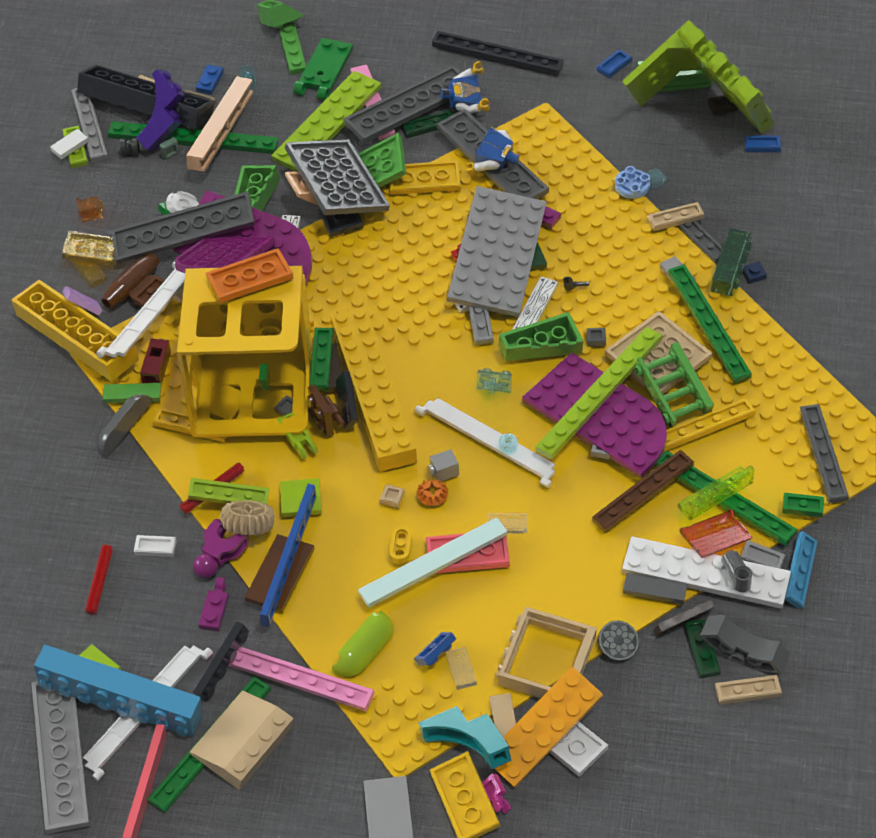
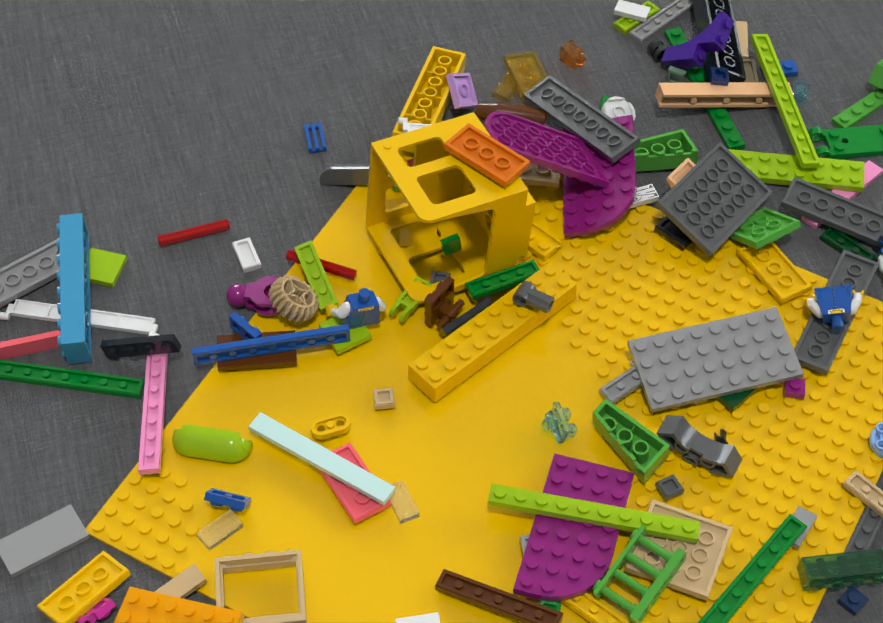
camera: 60 degrees right, 0 degrees up
tan slope [189,691,294,791] -> none
magenta plate [198,577,229,632] -> none
white piece [414,398,555,488] -> none
orange gear [417,478,448,506] -> none
teal arch [419,706,511,769] -> none
light grey brick [428,449,459,481] -> none
clear light blue piece [498,433,518,455] -> none
white tile [513,277,558,330] -> none
none -> blue plate [229,312,262,340]
none -> blue tile [303,122,327,153]
none -> blue torso [325,288,386,328]
none -> dark grey piece [512,281,555,313]
none -> dark grey brick [657,415,742,478]
none -> clear blue tile [709,67,730,86]
none -> lime plate [750,34,820,168]

